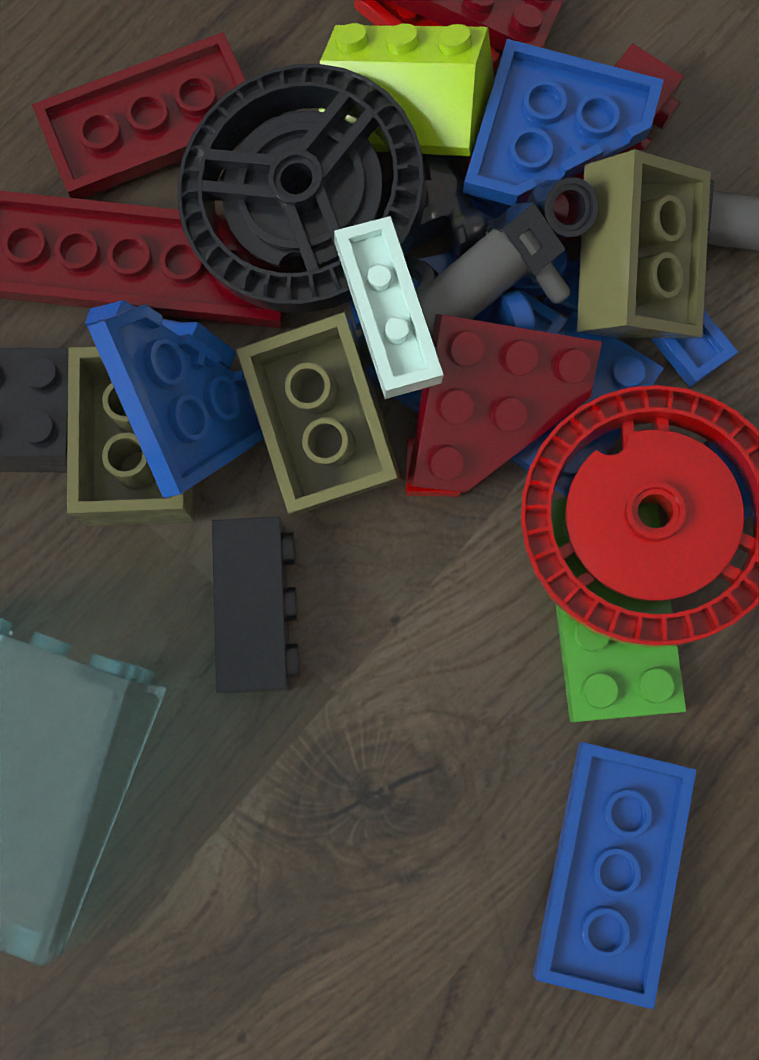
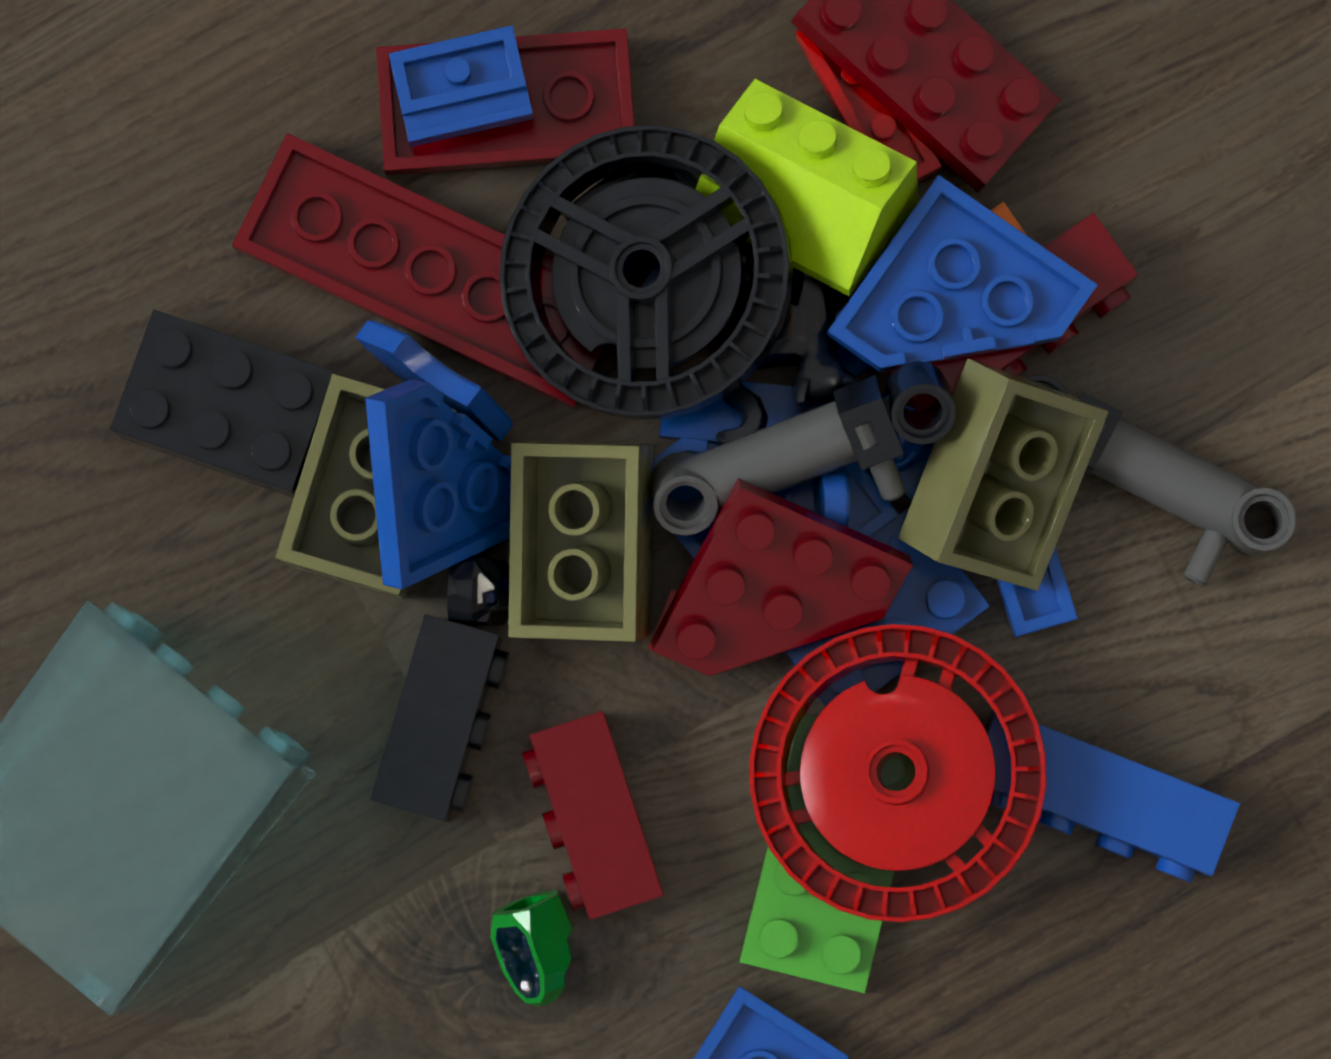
camera: 25 degrees right, 5 degrees up
light aqua plate [334,216,444,399] -> none
none -> blue plate [388,25,534,147]
none -> black rock [447,556,509,626]
none -> green rock [490,890,573,1007]
none -> dark red brick [522,711,664,920]

